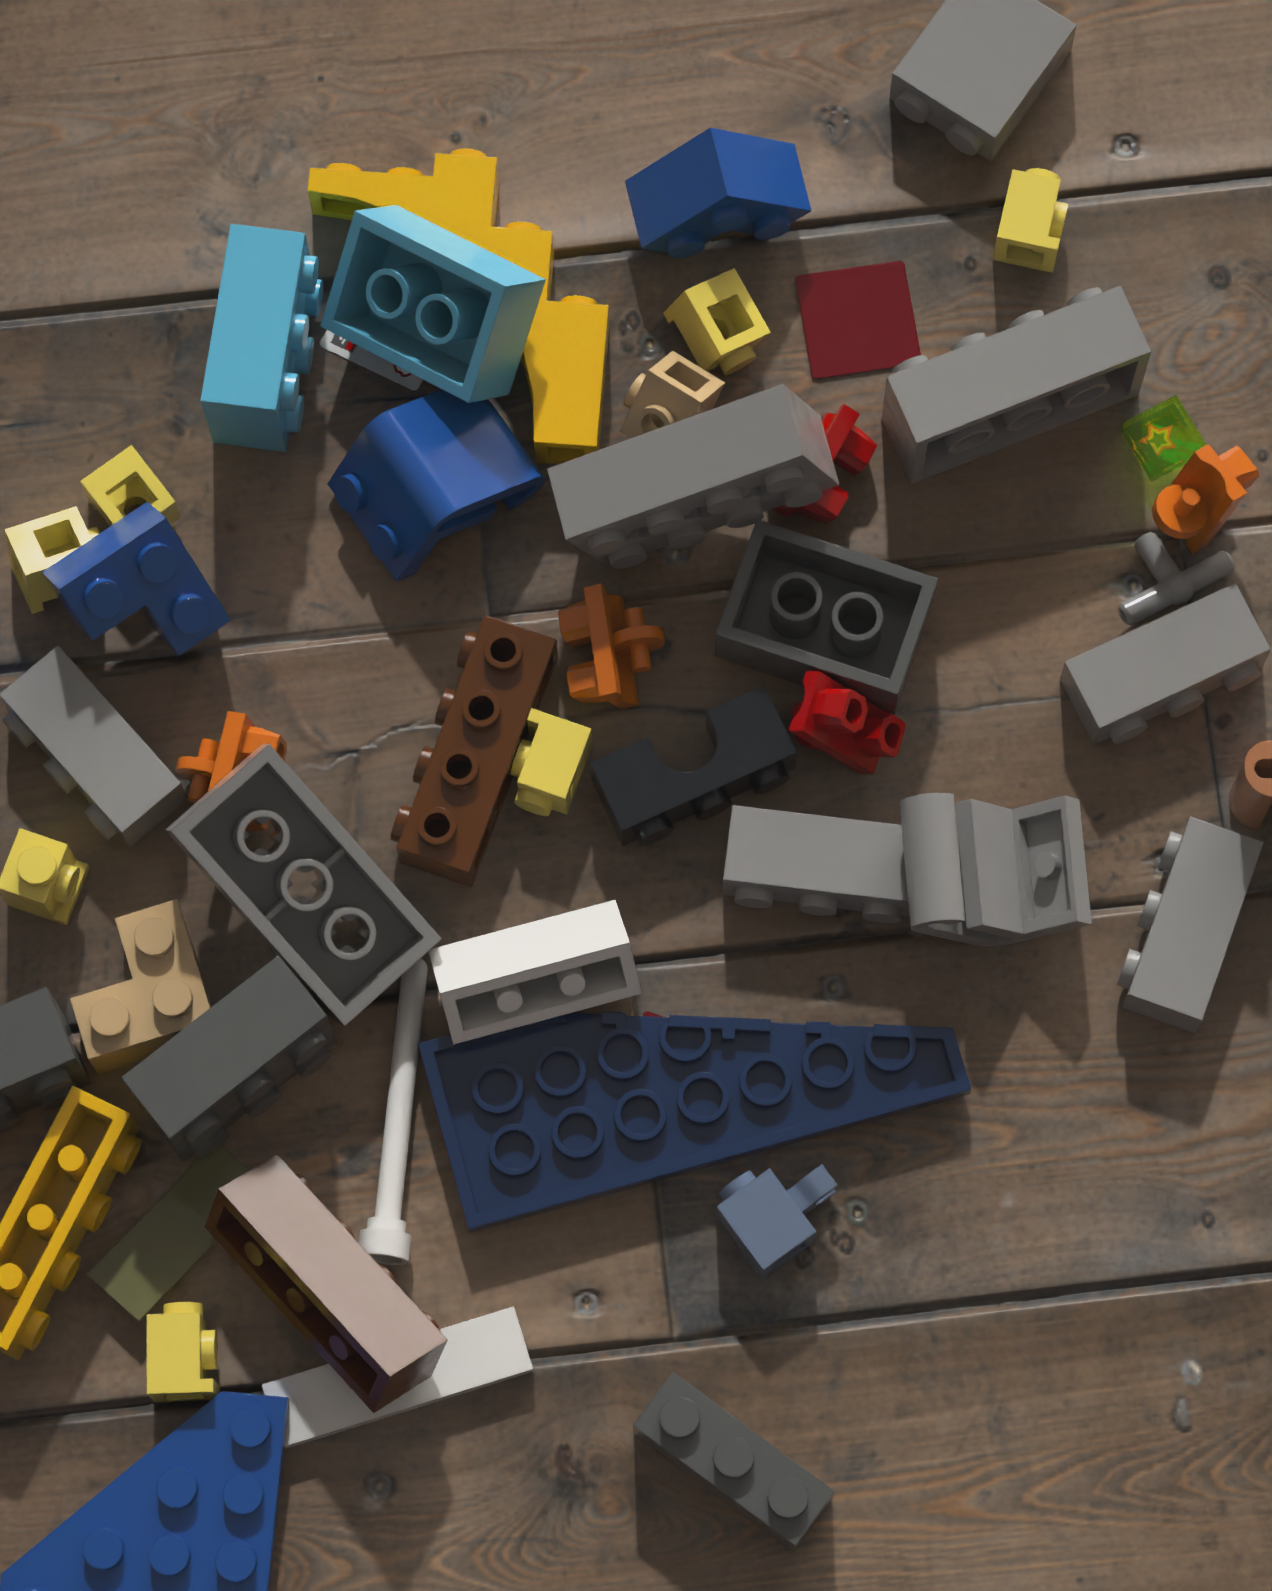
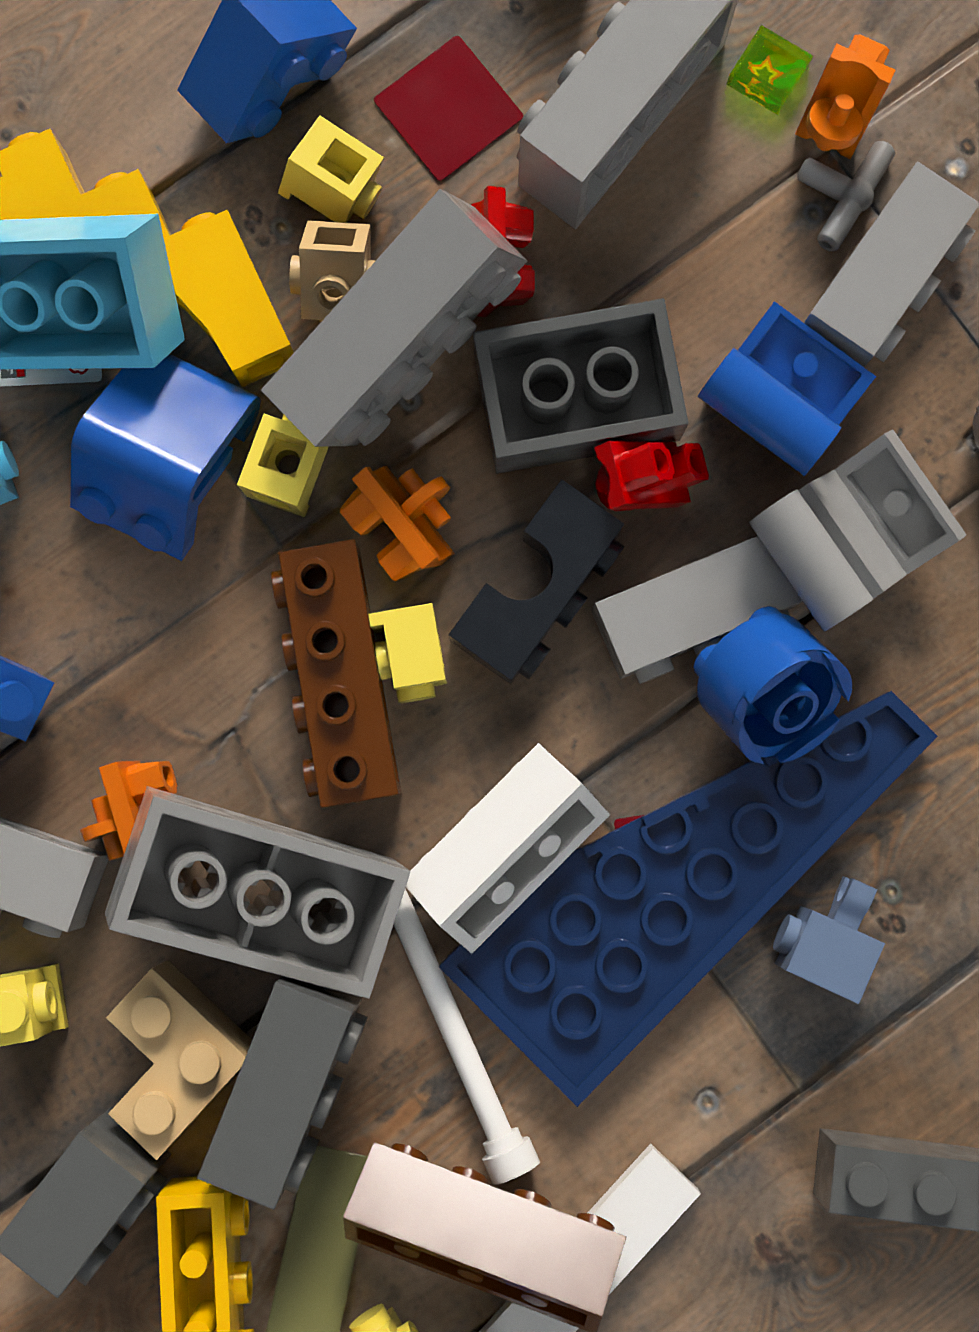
camera: 30 degrees left, 10 degrees up
none -> light yellow brick [237,413,329,517]
none -> blue brick [694,606,852,764]
none -> blue piece [697,301,876,476]

